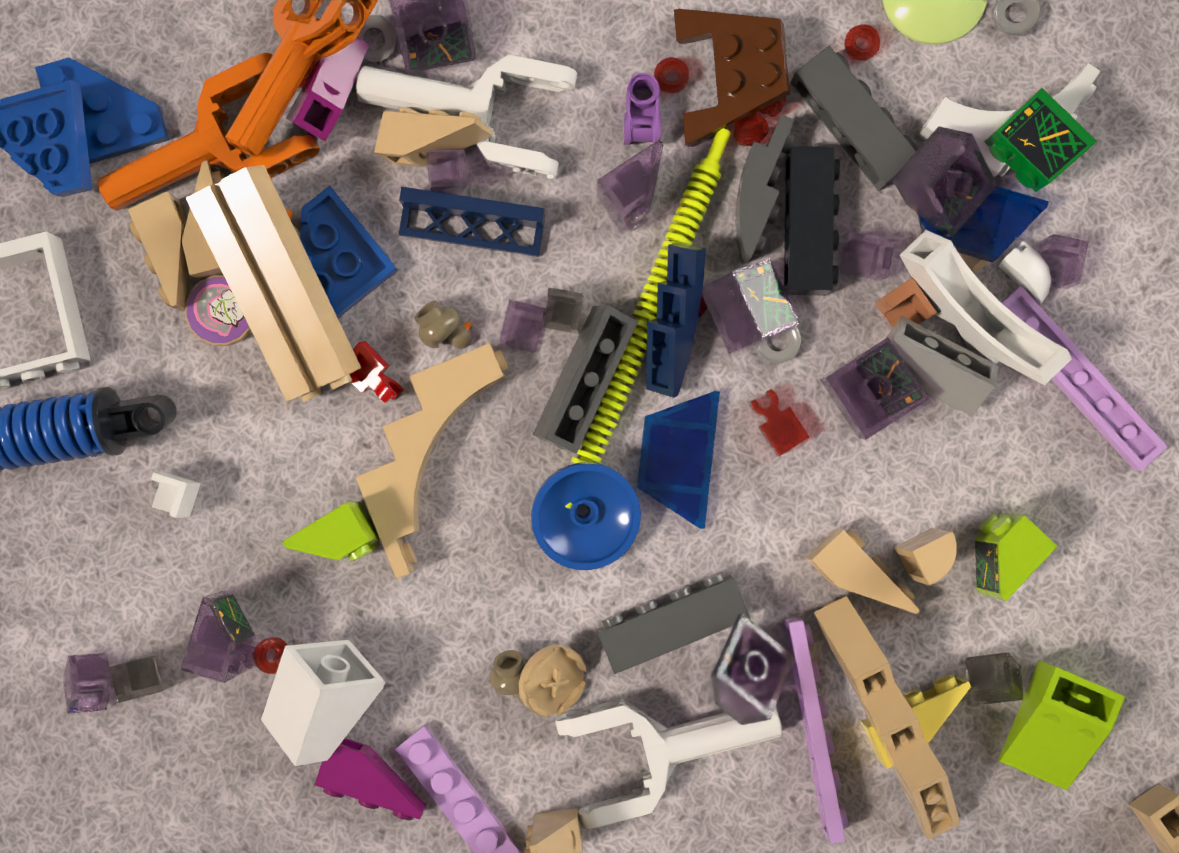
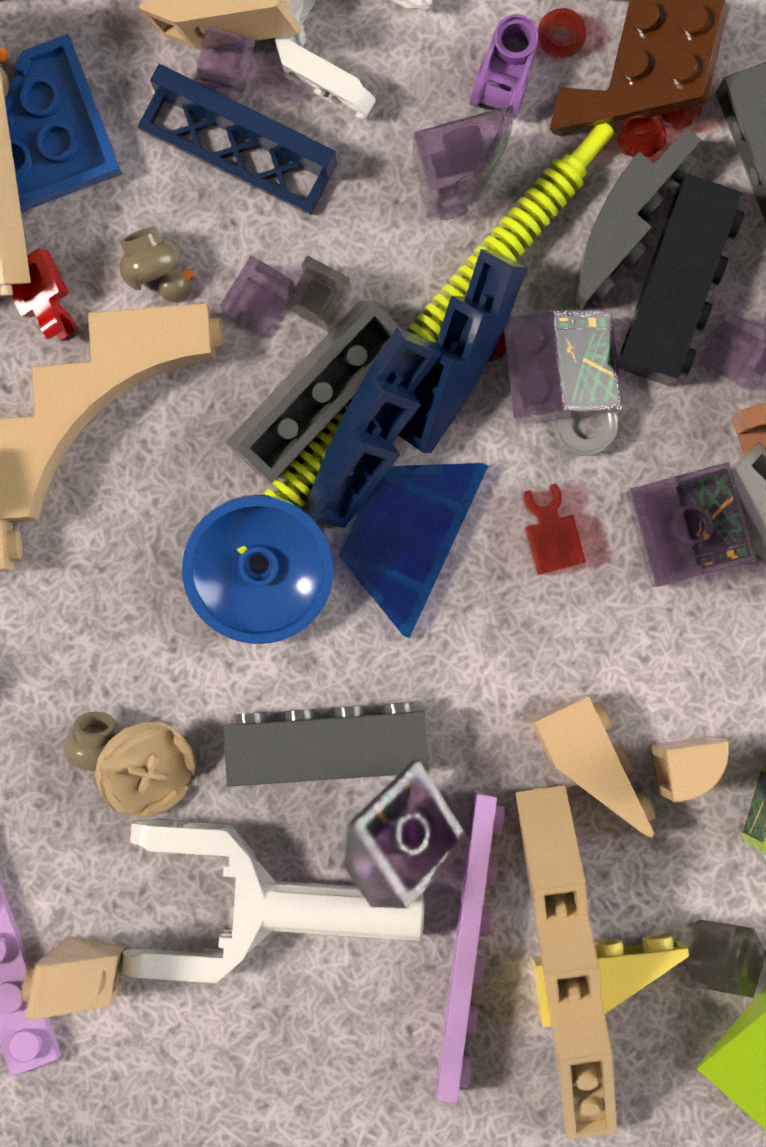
camera: 25 degrees right, 0 degrees up
none -> dark blue slope [304,328,442,528]

